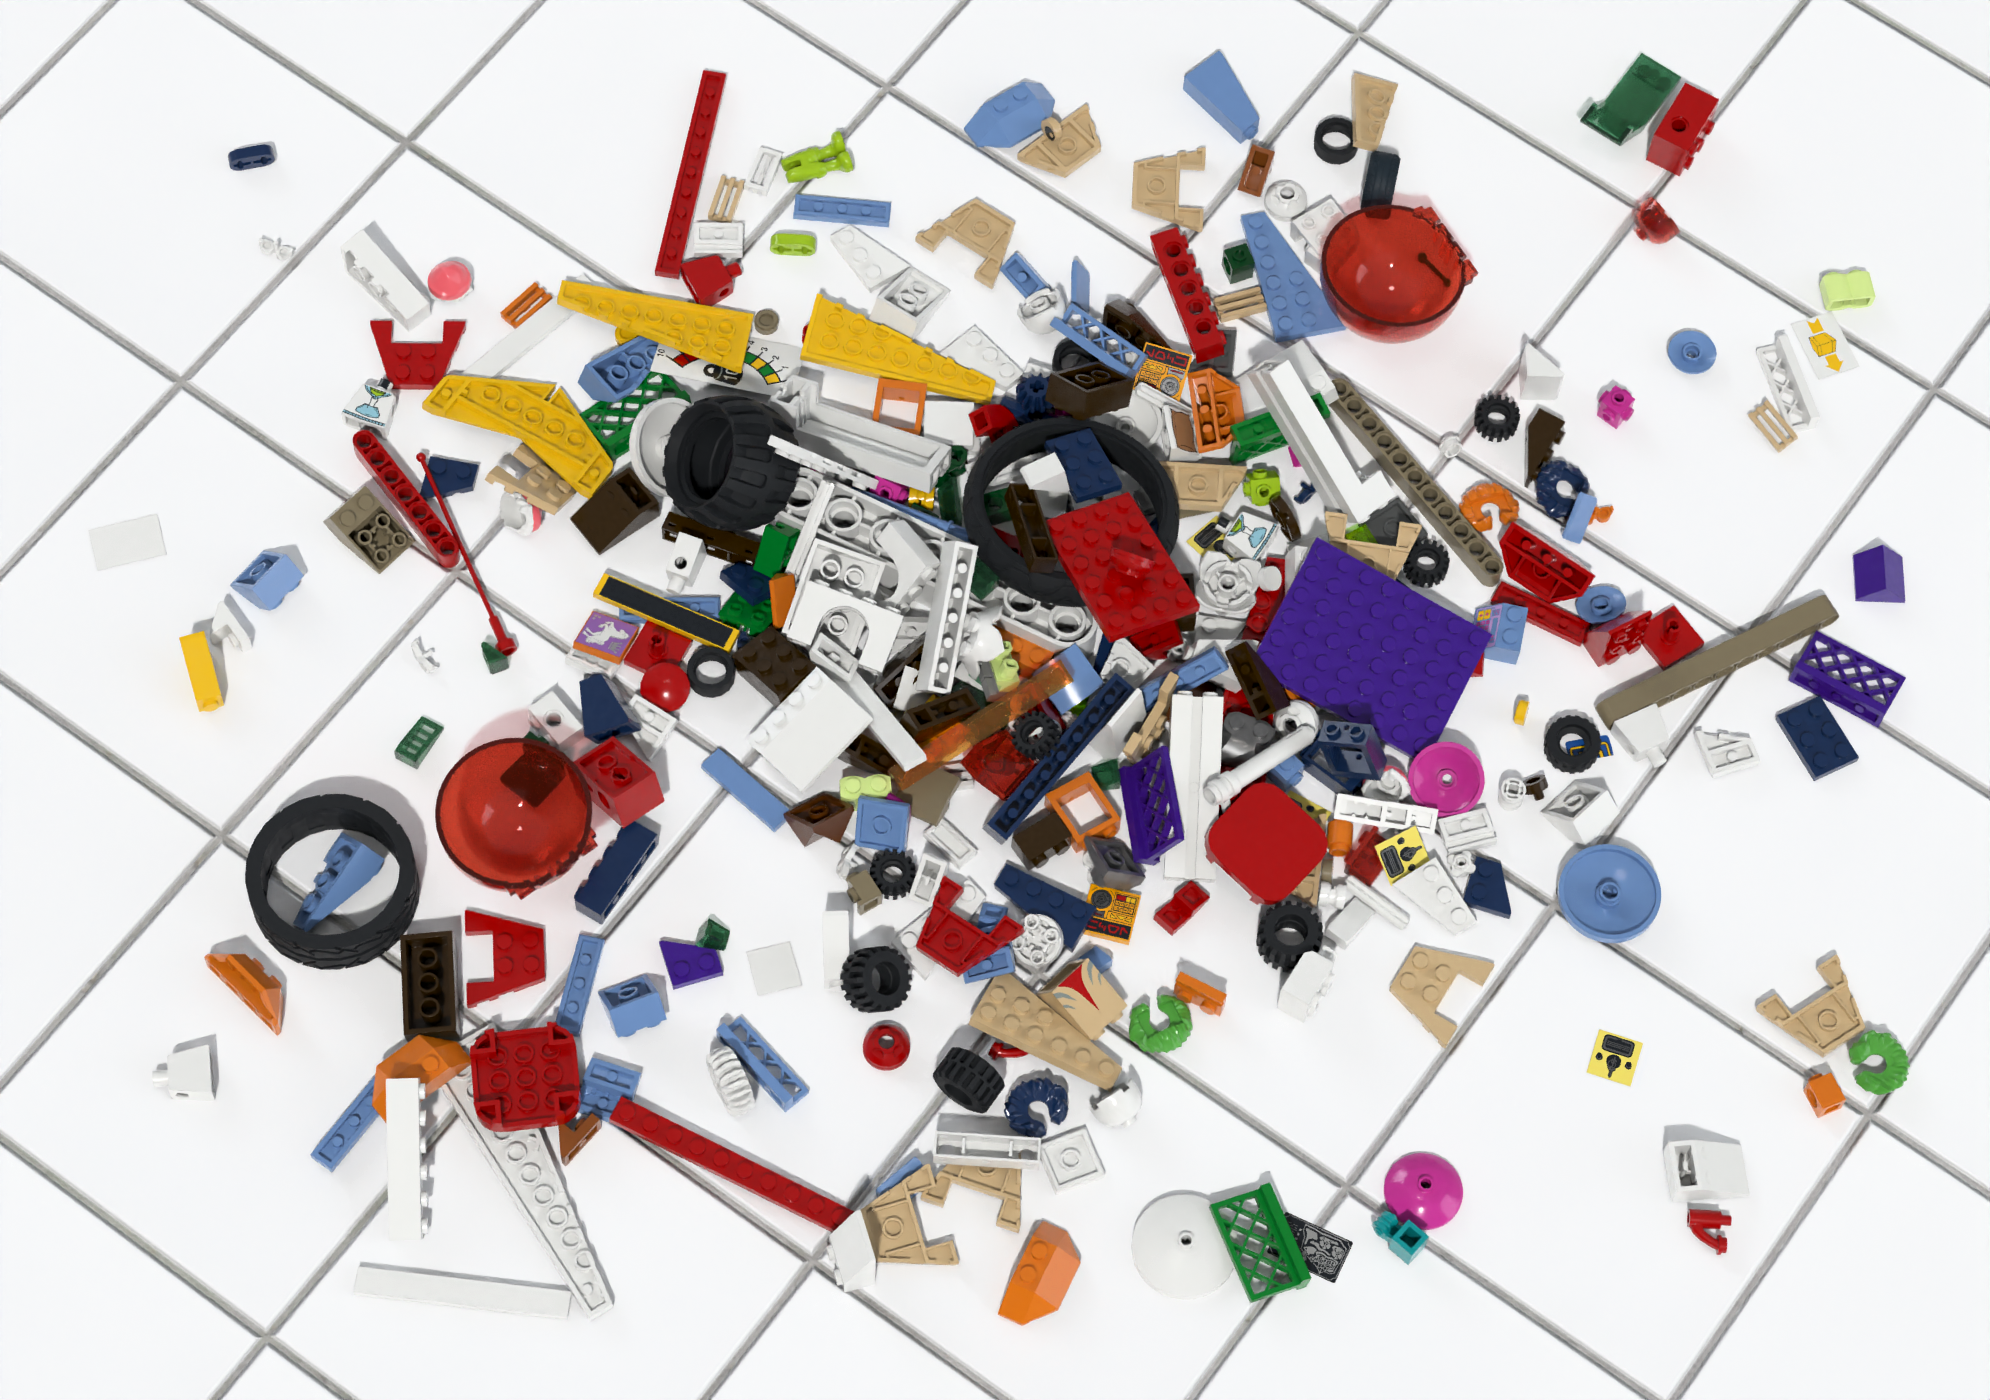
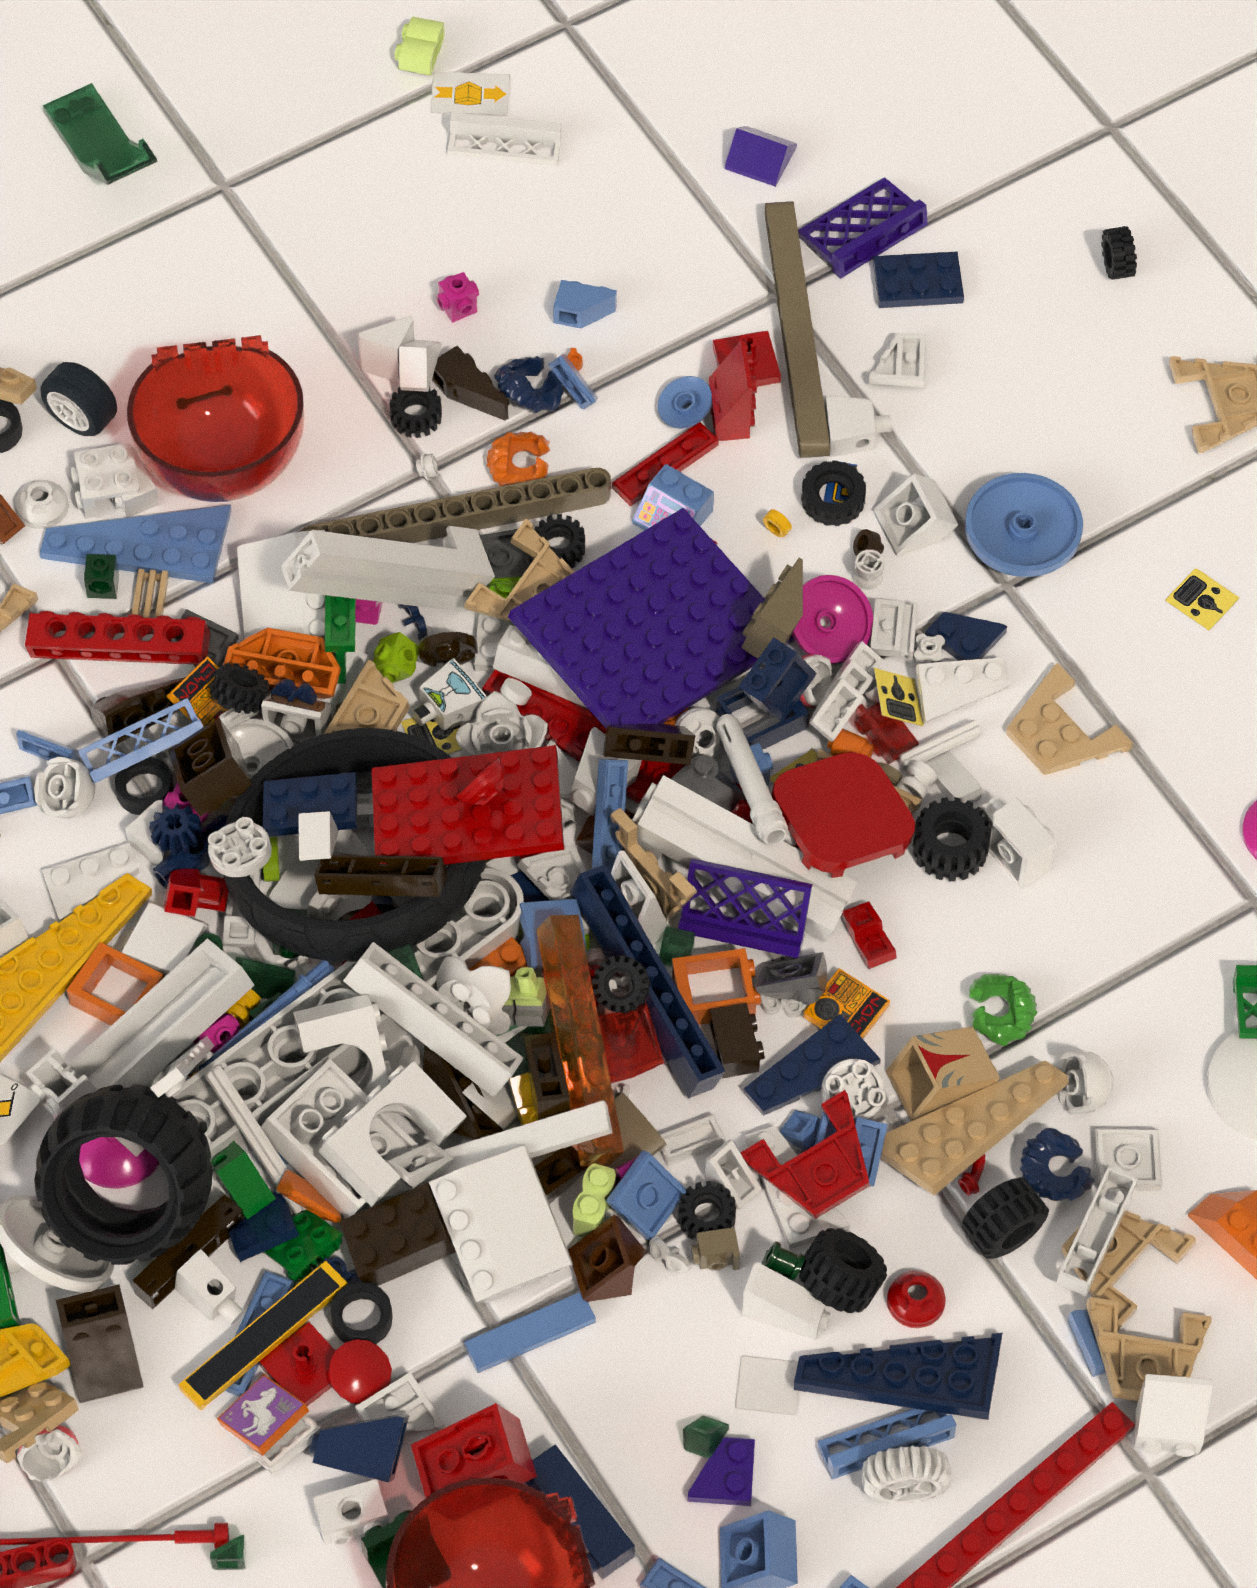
camera: 65 degrees left, 5 degrees down
medium blue slope [1077,946,1113,974] -> none
orange plate [1173,971,1227,1017] -> none
red wedge [1499,521,1596,604] -> none
clear red cylinder [1634,197,1680,245] -> none
red piece [1646,83,1719,177] -> none
medium blue dish [1668,331,1717,374] -> none
tan tile [1748,400,1798,453] -> none
none -> white tile [208,817,272,877]
none -> black tyre [210,663,269,714]
none -> dark blue piece [271,679,317,705]
none -> white slope [399,340,442,392]
none -> medium blue slope [553,280,617,329]
none -> dark tan slope [741,557,803,658]
none -> dark green piece [761,1241,805,1281]
none -> dark blue wing [794,1332,1003,1420]
none -> black tyre [1101,226,1137,280]

